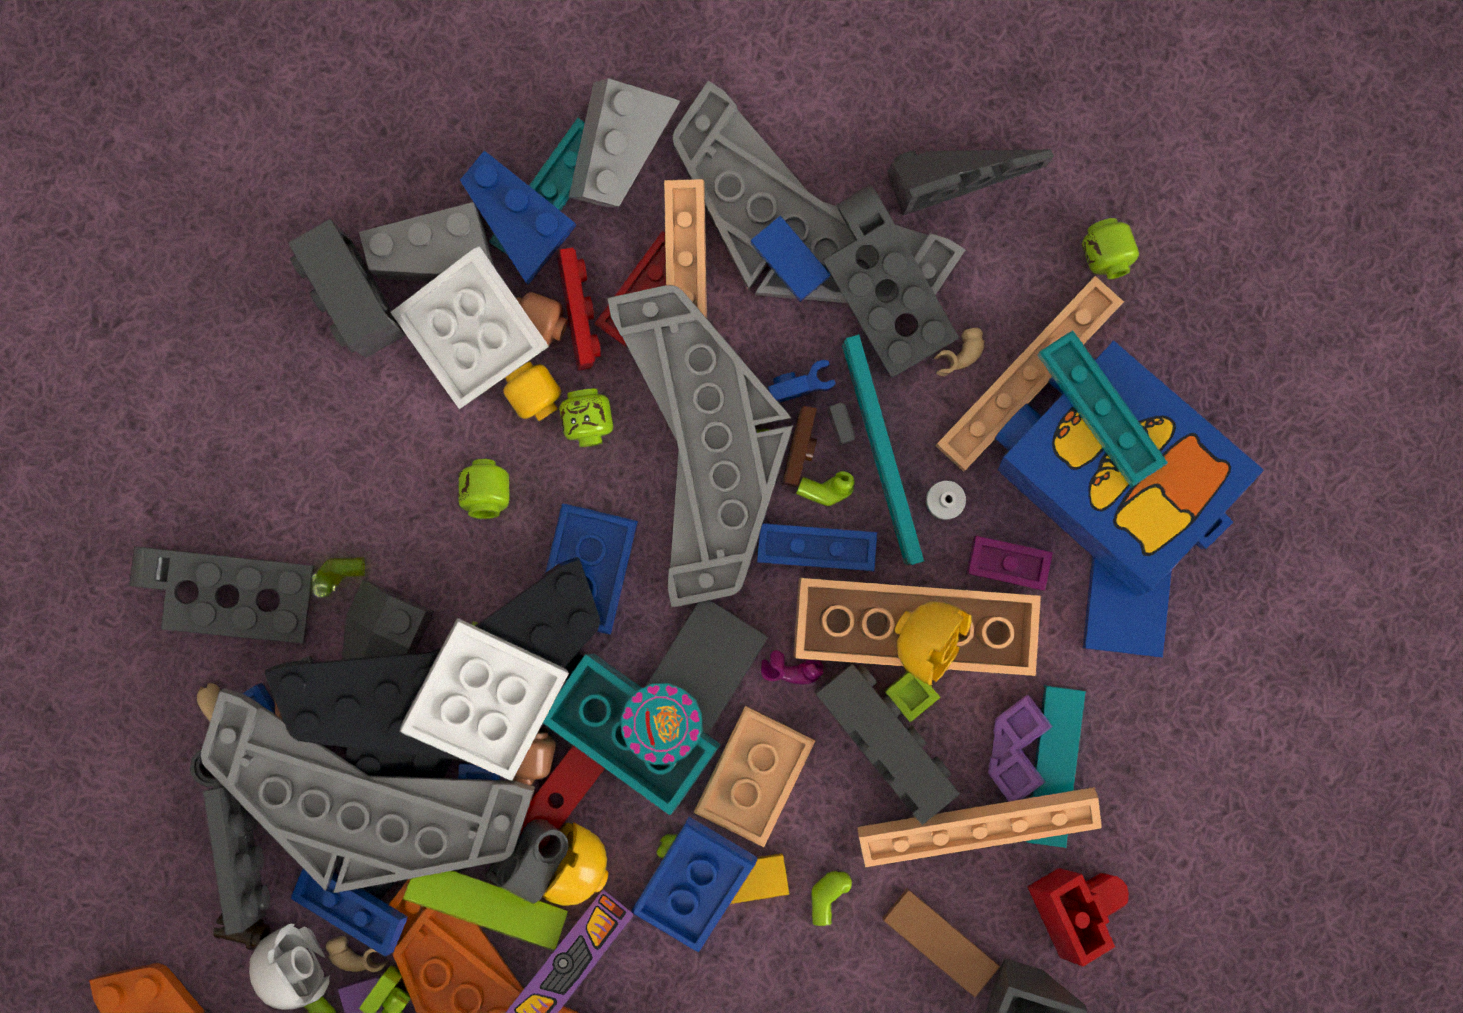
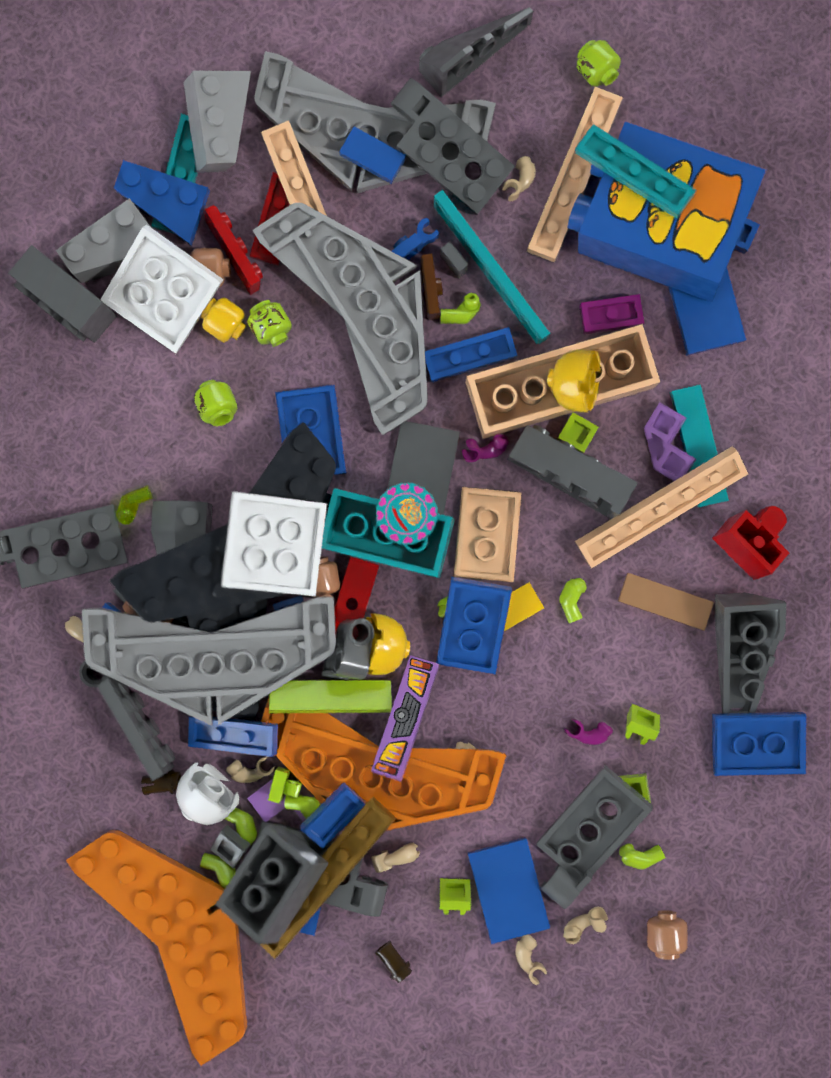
camera: 15 degrees left, 0 degrees up
white tile [926,481,966,520] -> none

